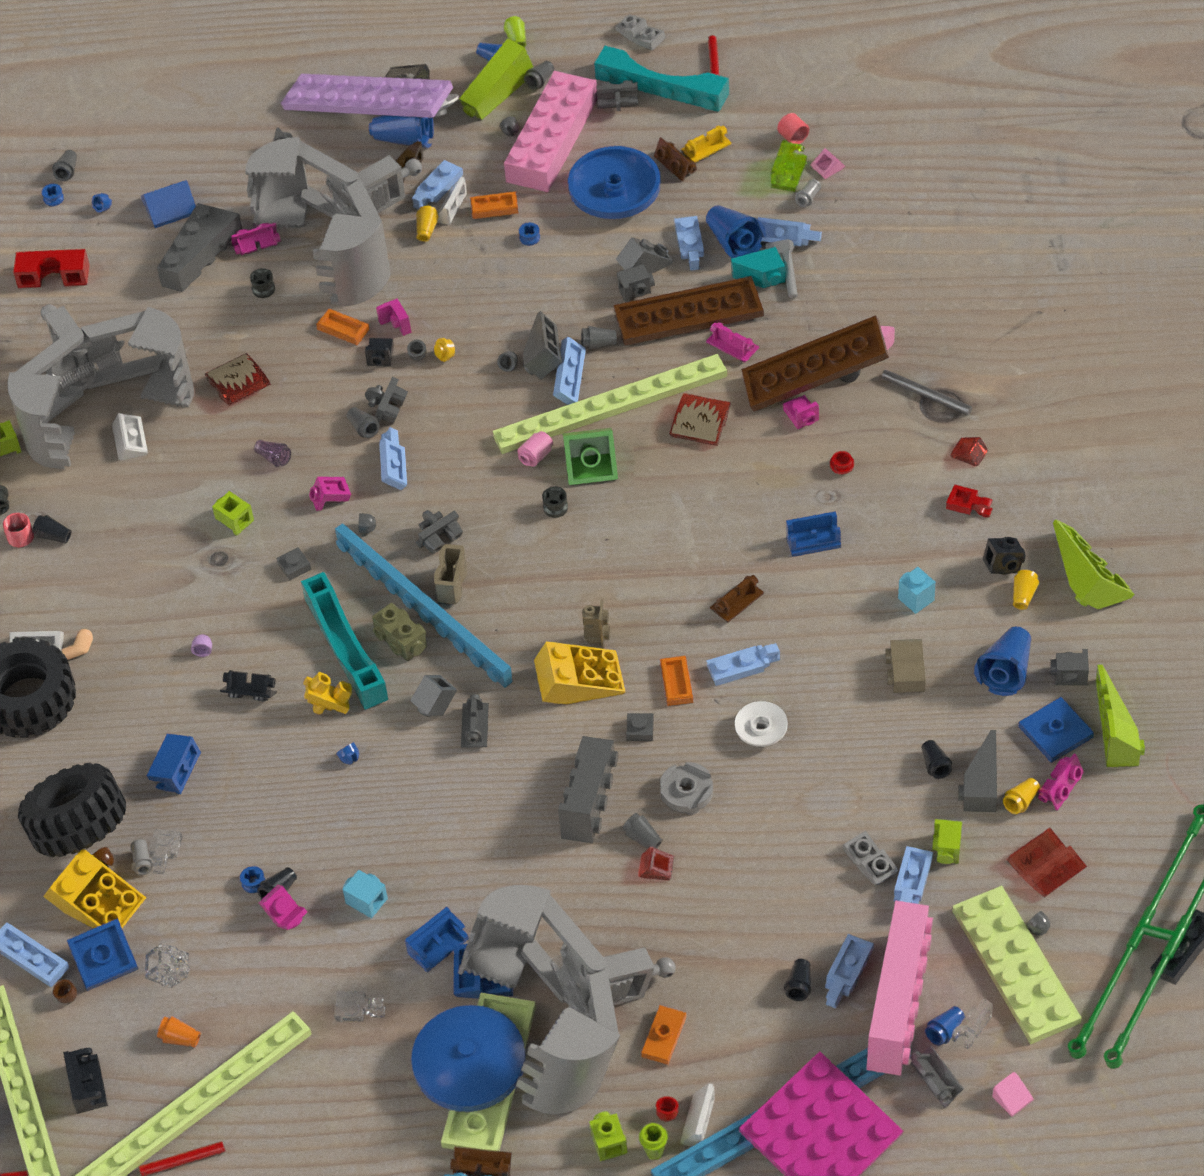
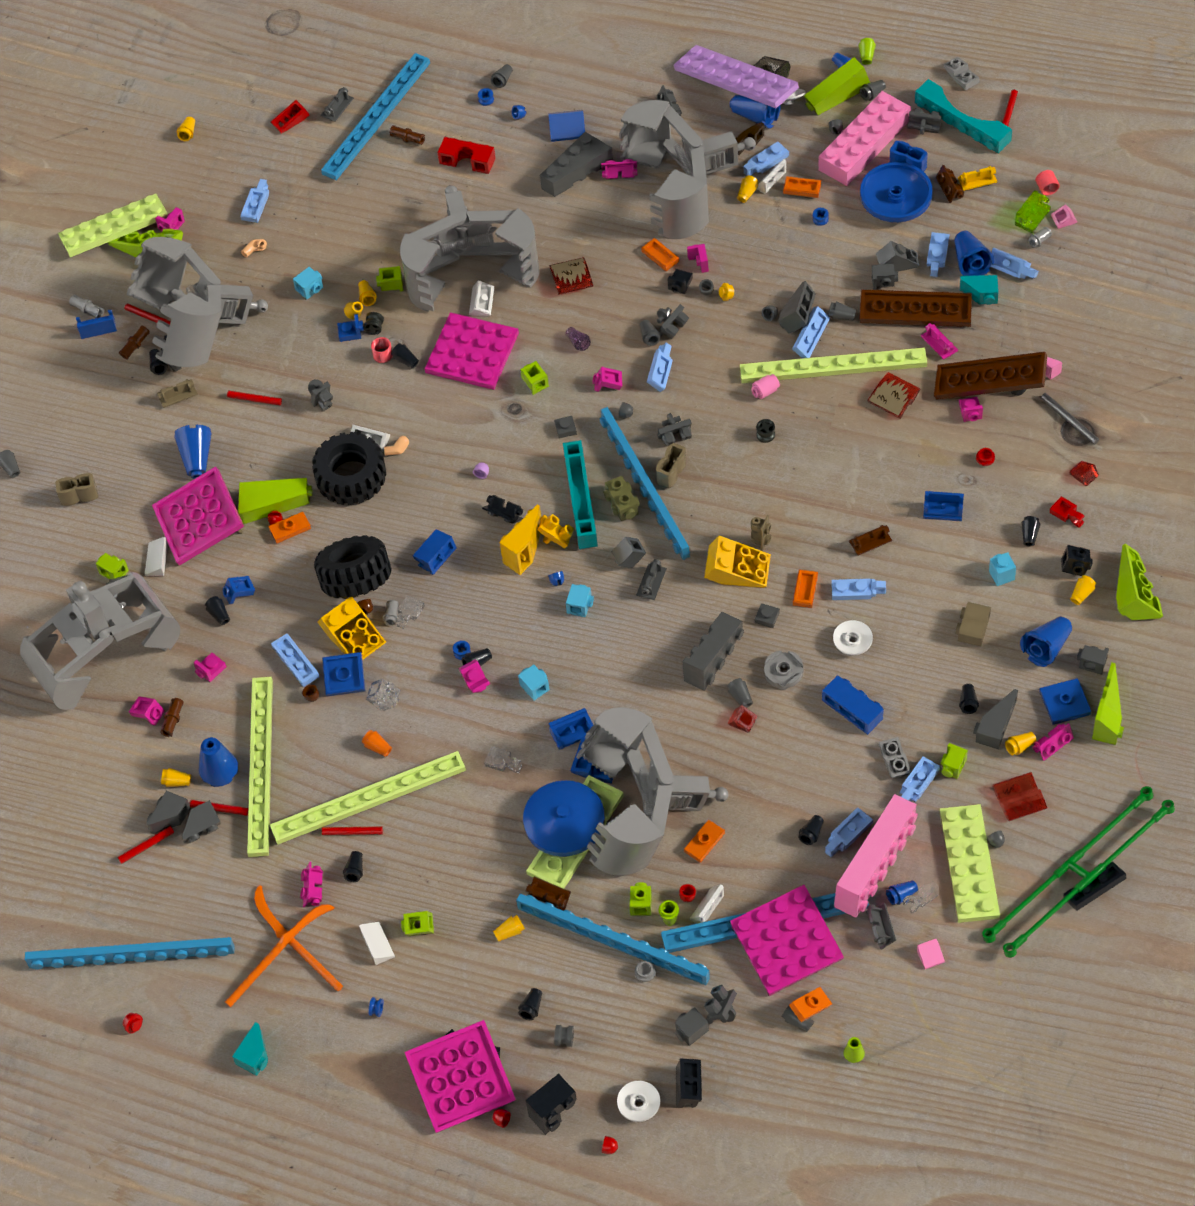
camera: 20 degrees right, 5 degrees up
black hinge [63,1048,108,1114] -> none
pearl dark grey wheel [250,268,275,298] -> none
bright green slope [562,428,618,485] -> none
light grey piece [765,239,798,299] -> none
none -> dark pink plate [425,312,519,390]
none -> yellow slope [499,504,541,575]
none -> medium azure brick [566,584,594,617]
none -> blue brick [822,675,884,735]
none -> blue brick [889,141,928,172]
none -> black cone [1021,516,1041,546]

